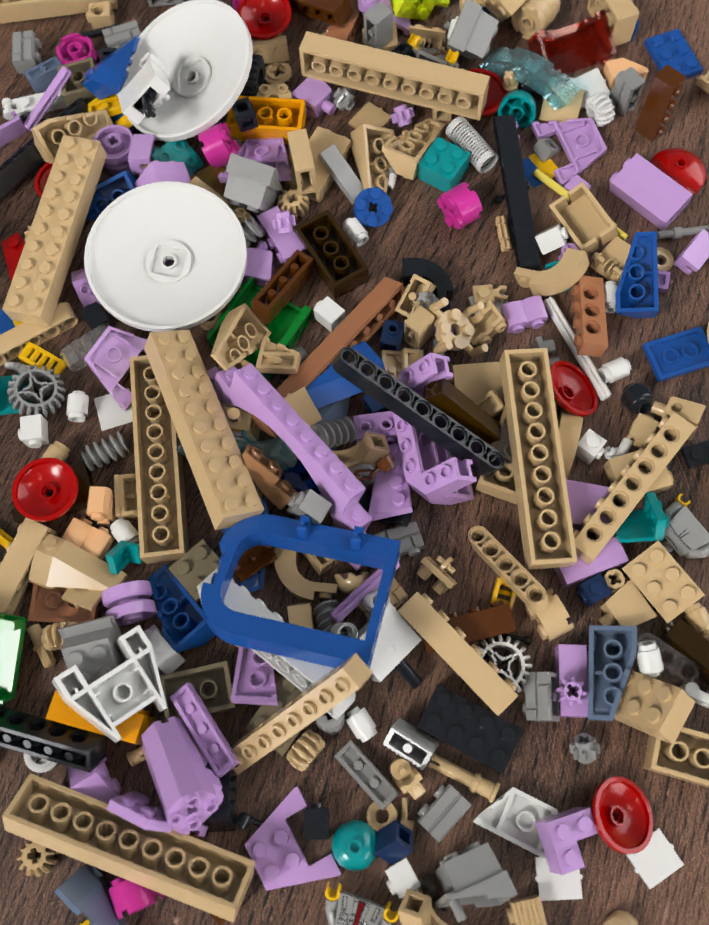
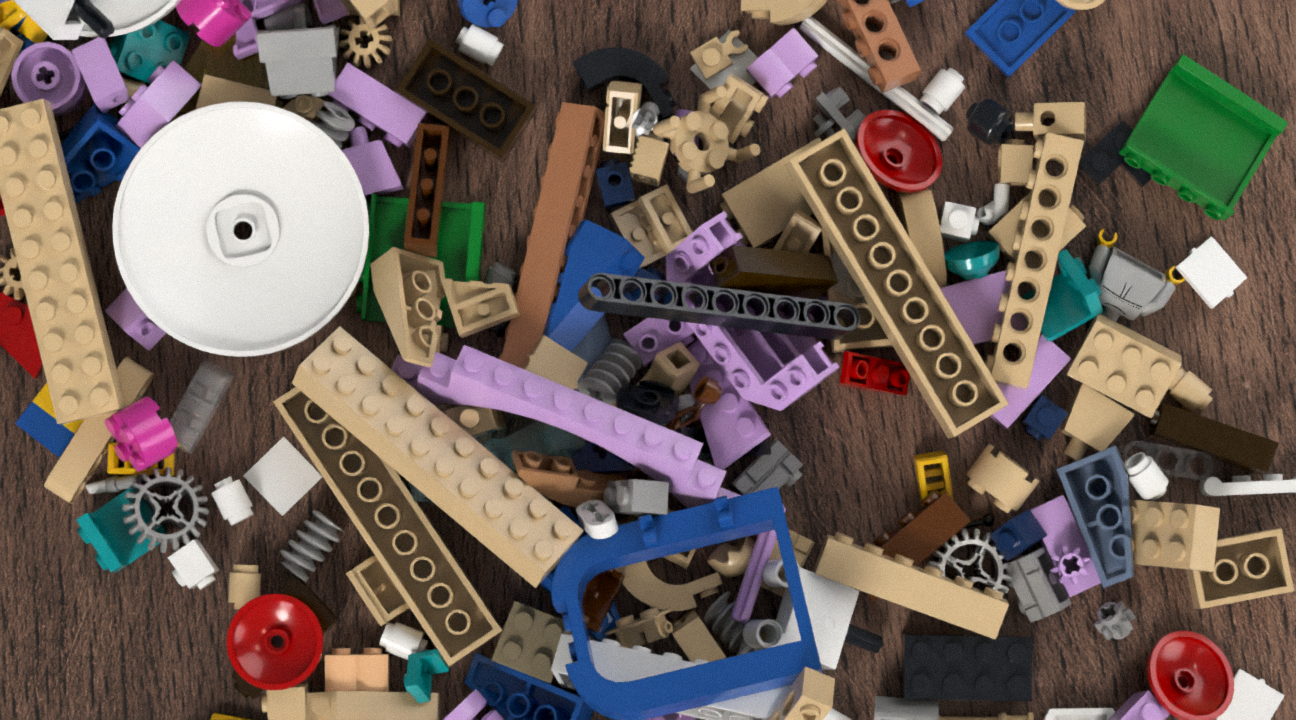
camera: 30 degrees left, 15 degrees up
black brick [79,301,113,338] -> none
lavender wing [84,326,147,411] -> none
light nougat brick [86,486,116,526] -> none
lavender gear [271,210,296,233] -> none
white brick [313,296,346,332] -> none
tan hips [417,555,458,595] -> none
tan beam [468,526,550,613] -> none
tan bush [602,569,625,593] -> none
none -> dark pink brick [105,397,177,472]
none -> white beam [576,500,619,539]
none -> tan hinge [605,607,673,649]
none -> black tile [615,380,680,425]
none -> red slope [838,351,910,396]
none -> teal piece [944,241,1000,280]
none -> dark blue brick [989,509,1047,561]

